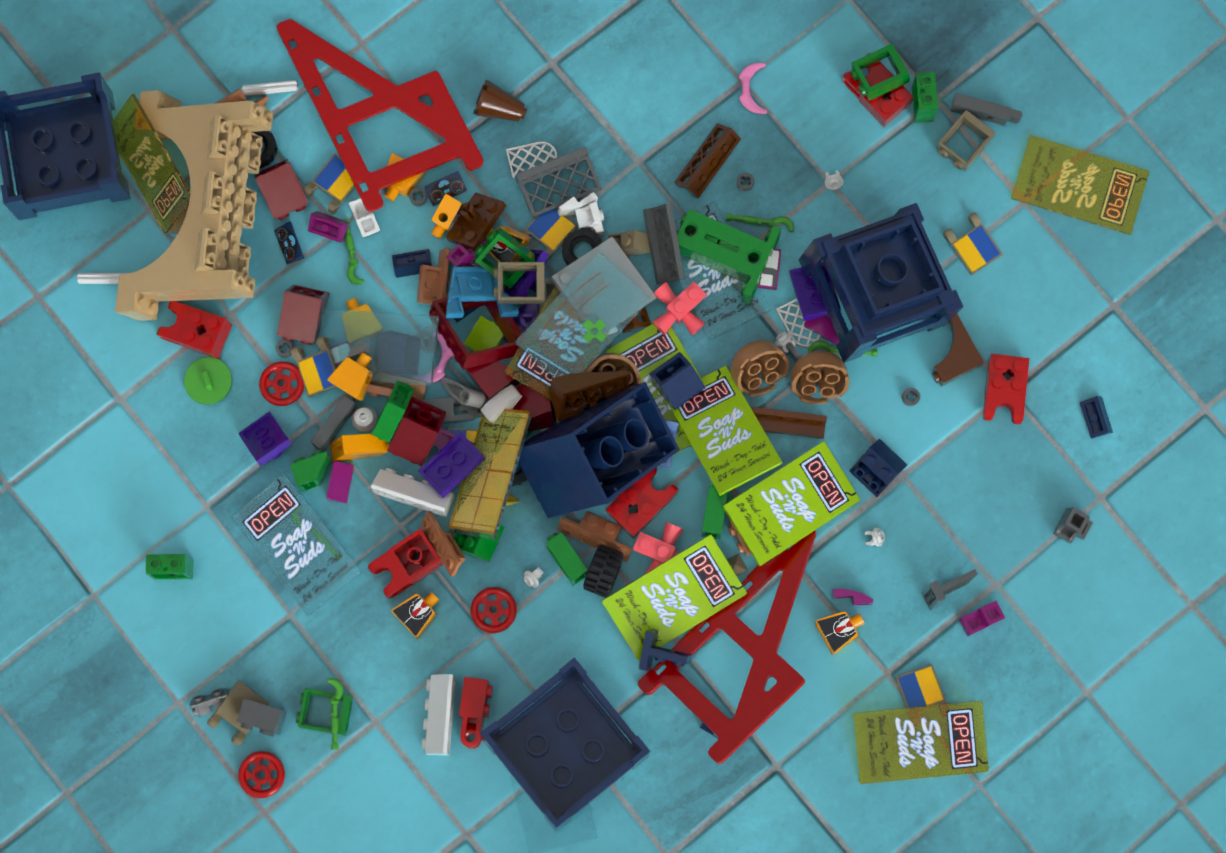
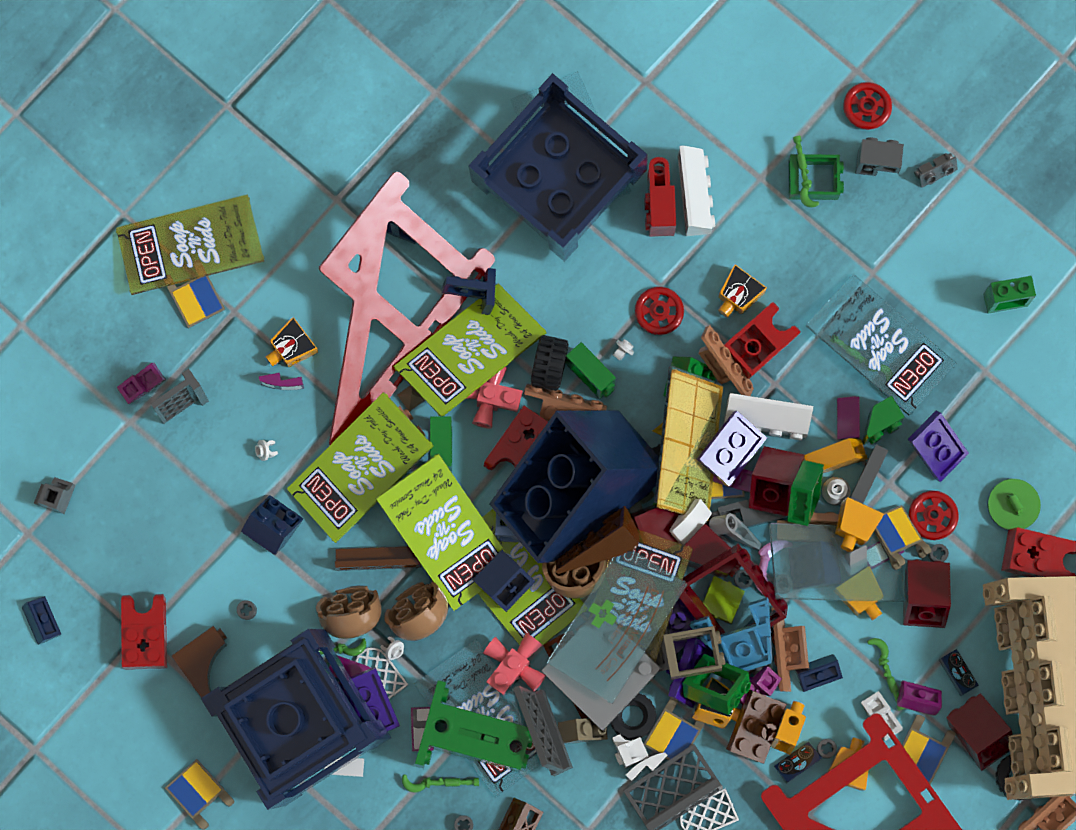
camera: 165 degrees right, 0 degrees up
dark tan flag [207,680,269,746] -> none

